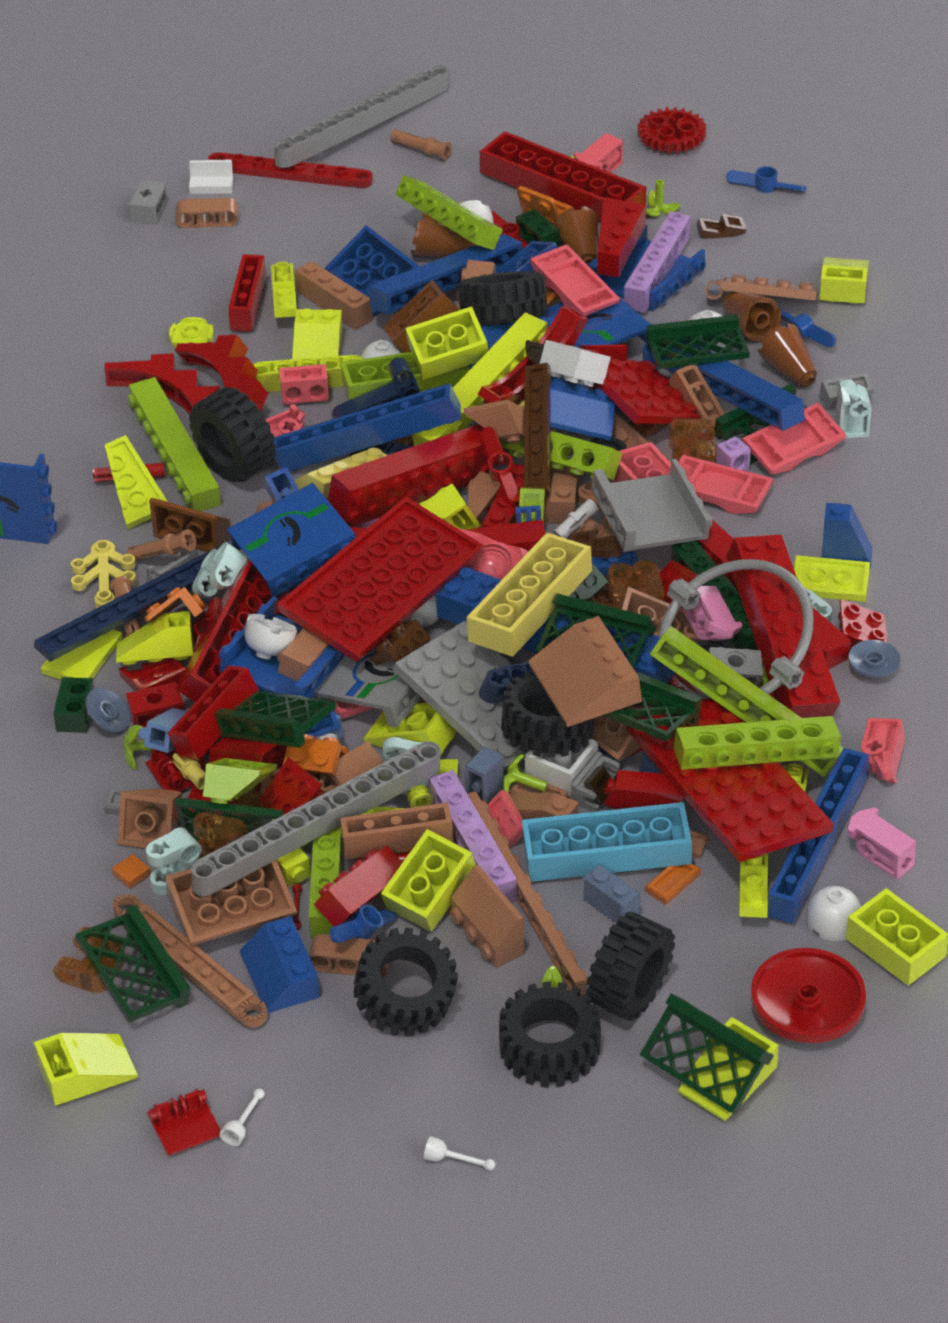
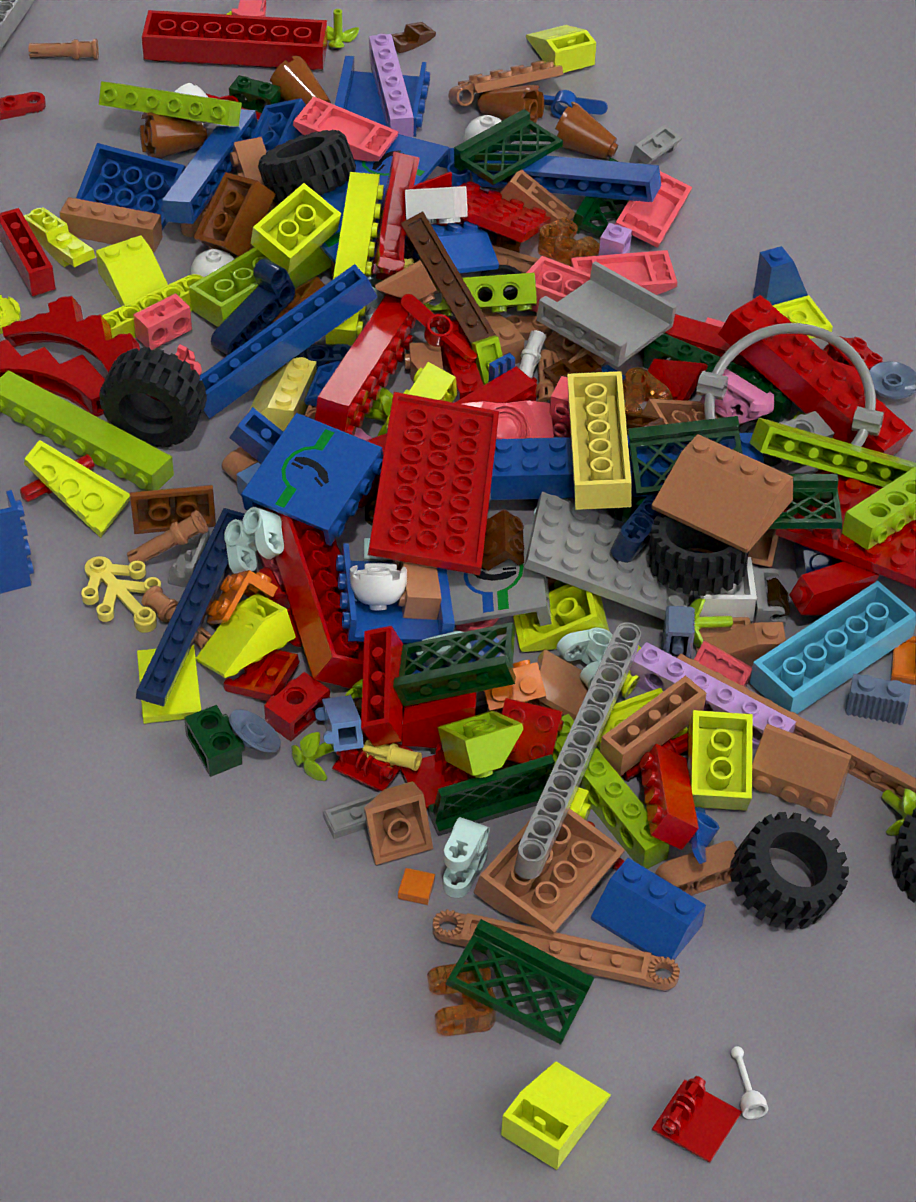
camera: 35 degrees left, 5 degrees up
clear orange piece [193,812,248,859] -> none
orange bracket [517,186,572,225] -> none
dark brown tile [525,340,545,365] -> none
red wedge [597,197,646,278] -> none
light aqua piece [835,379,872,438] -> none

